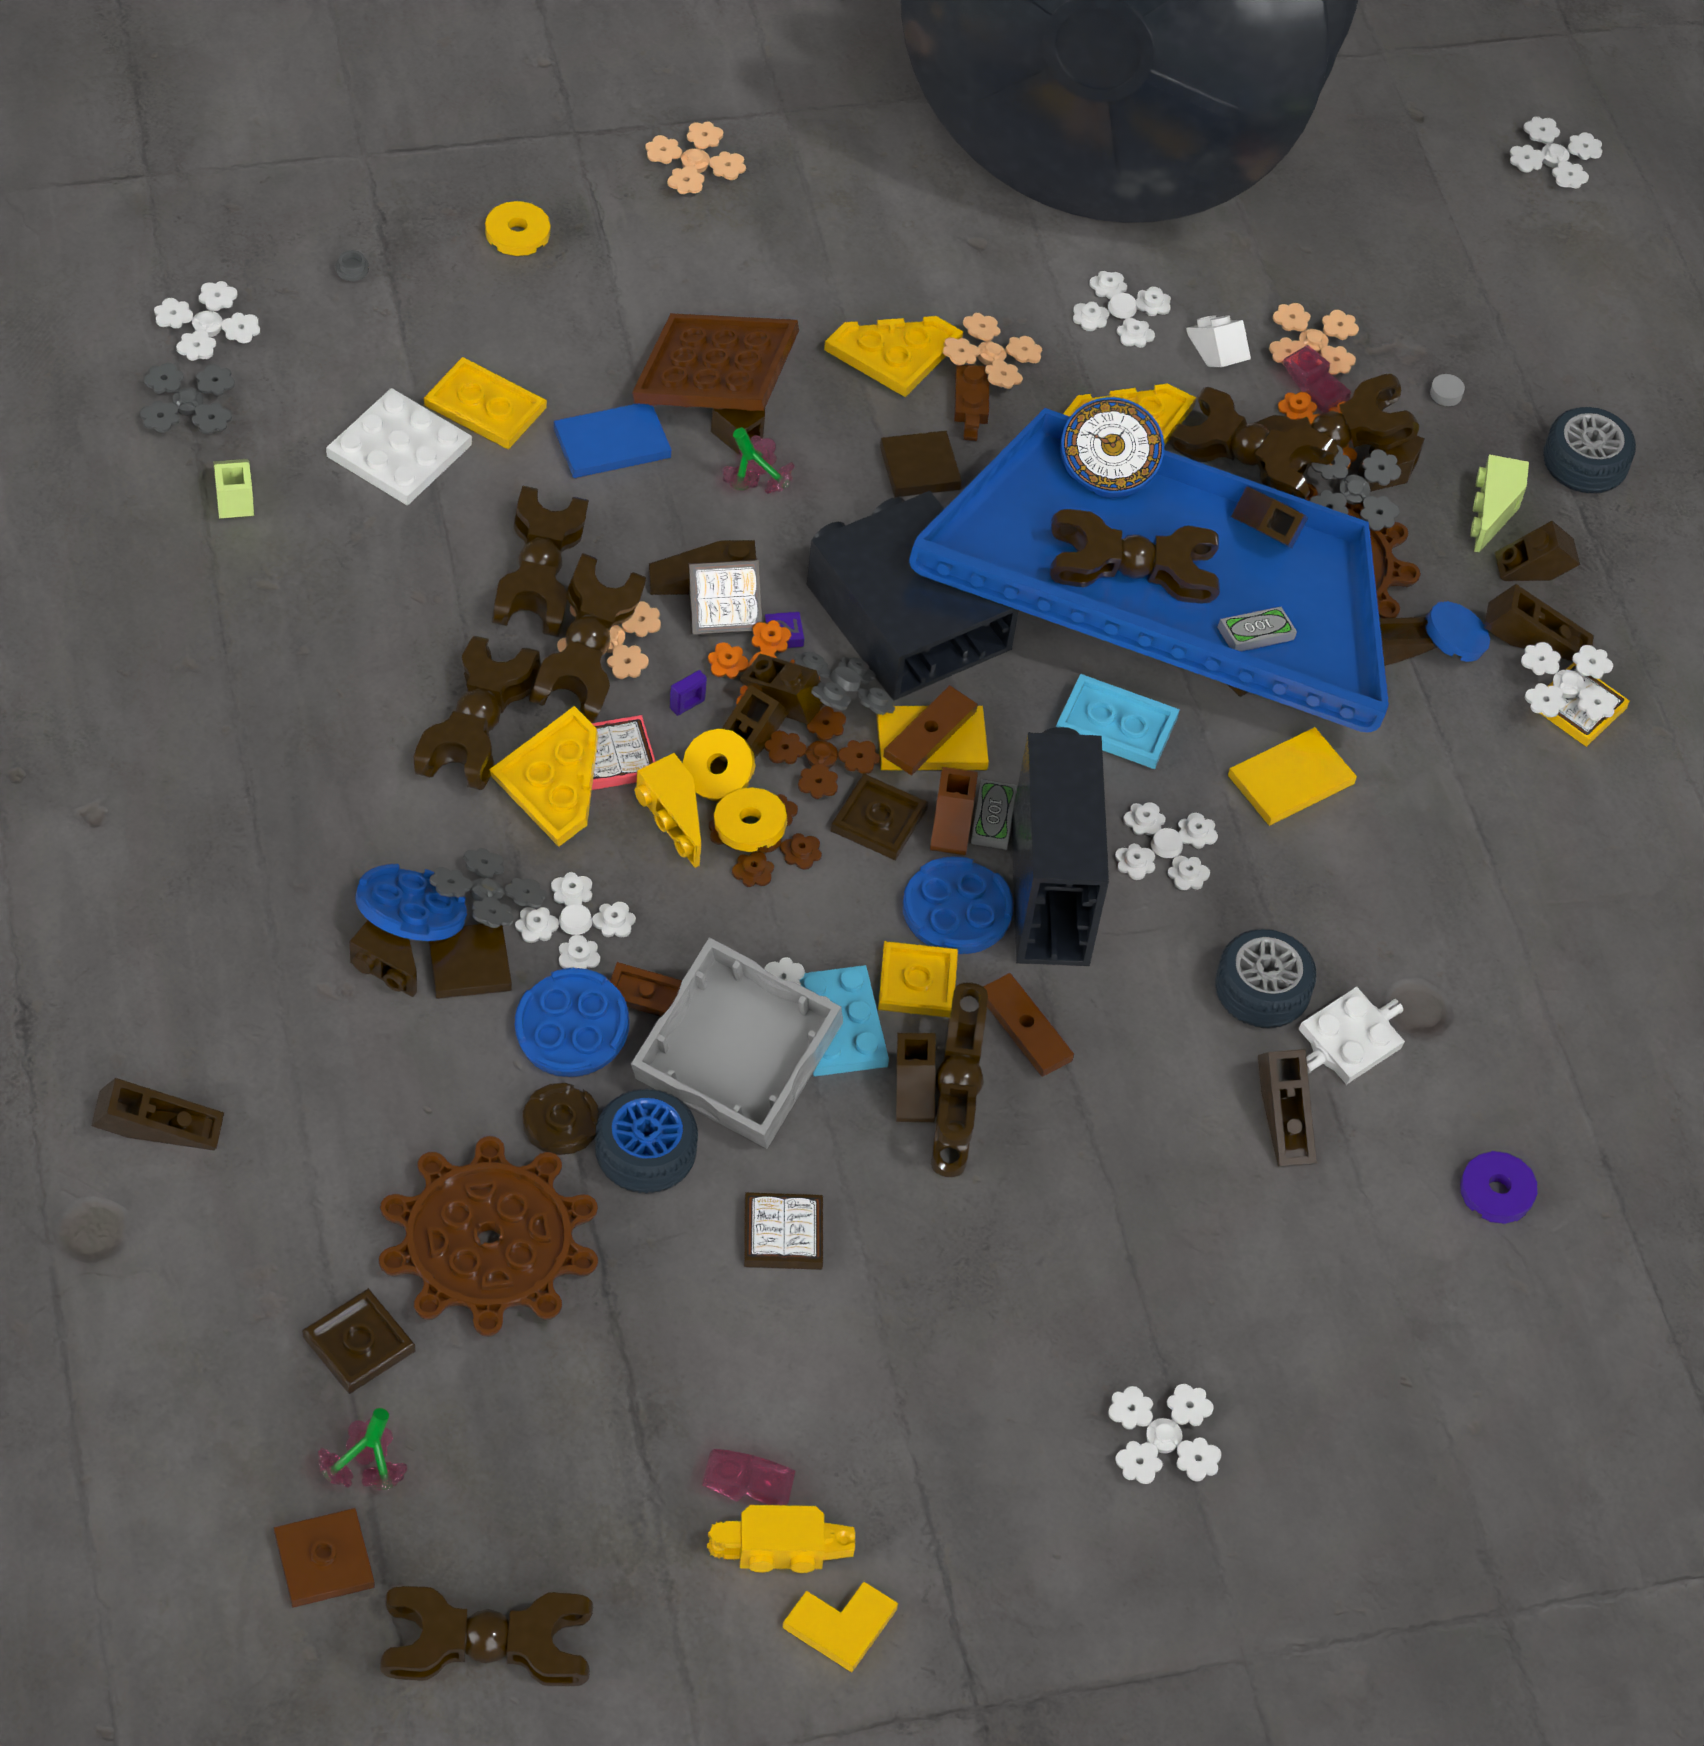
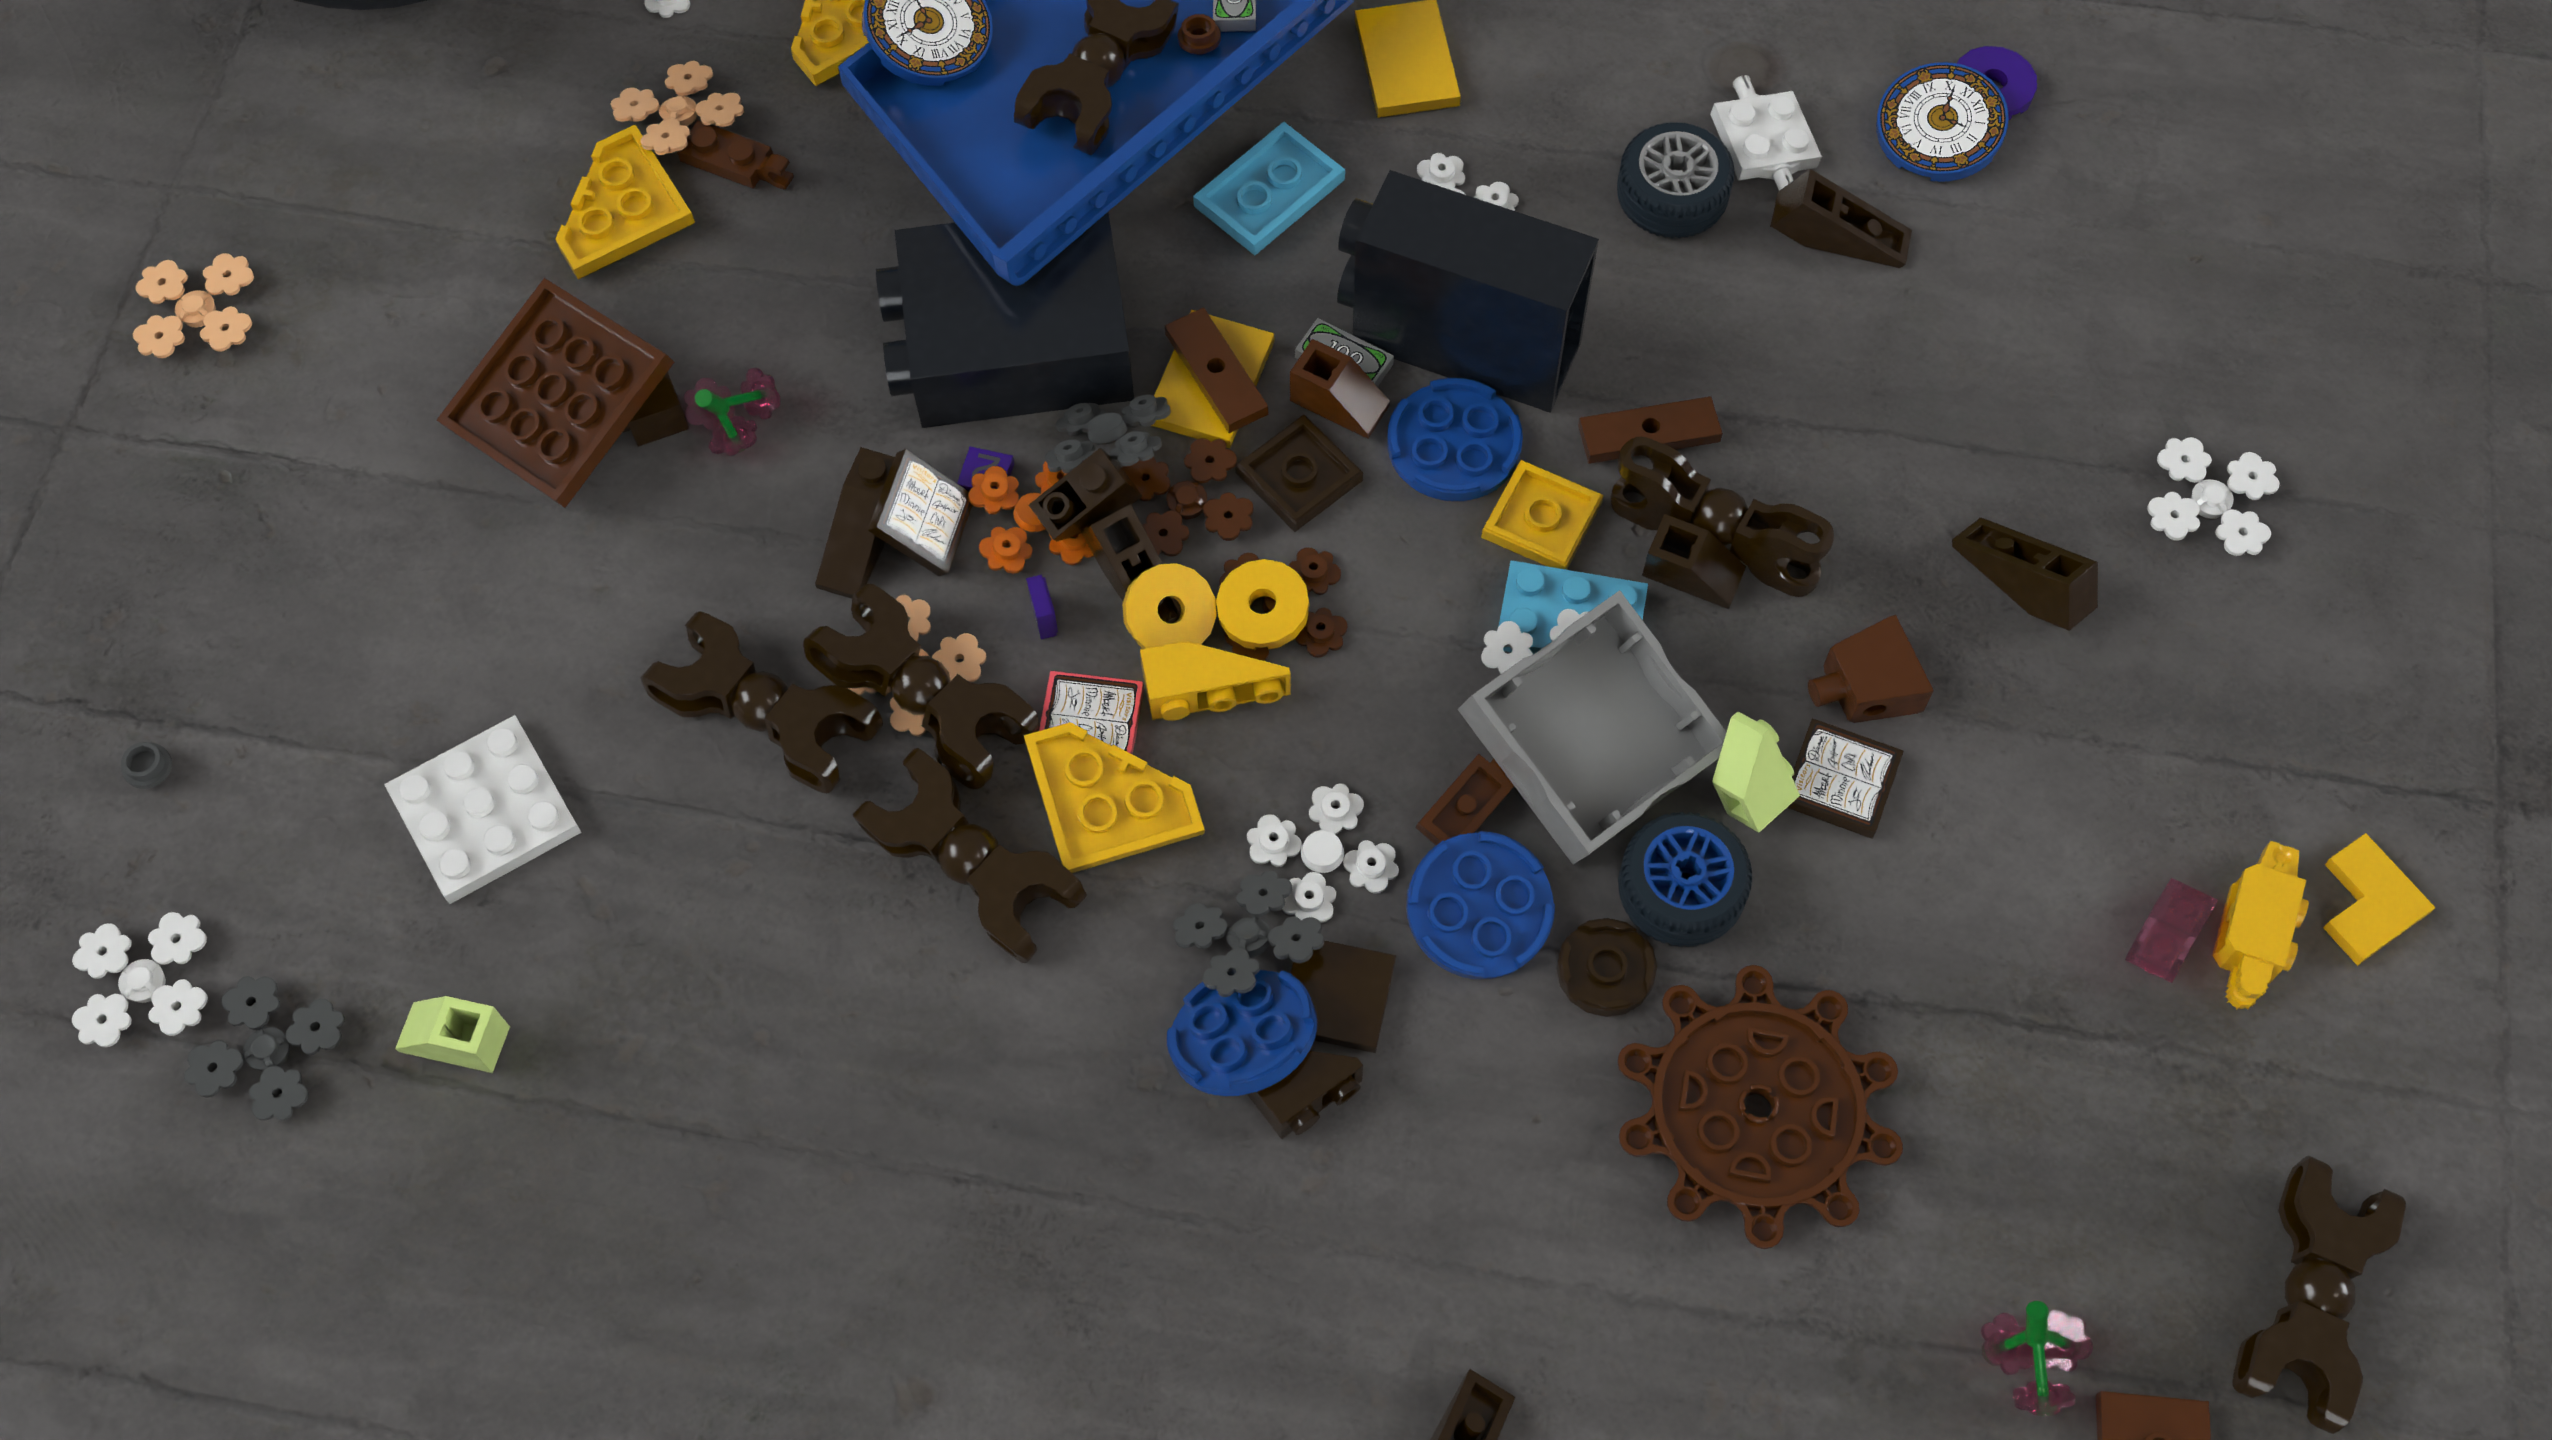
camera: 60 degrees left, 10 degrees up
dark brown tile [302,1288,416,1394] -> none
yellow tile [424,357,547,450] -> none
yellow tile [485,201,551,256] -> none
blue tile [553,404,672,478] -> none
dark brown tile [880,430,962,497] -> none
none -> reddish brown plate [1178,14,1221,55]
none -> yellowish green slope [1712,712,1800,832]
none -> reddish brown torso [1808,615,1934,723]
none -> tile [1876,62,2009,182]
none -> dark brown slope [1952,518,2098,631]

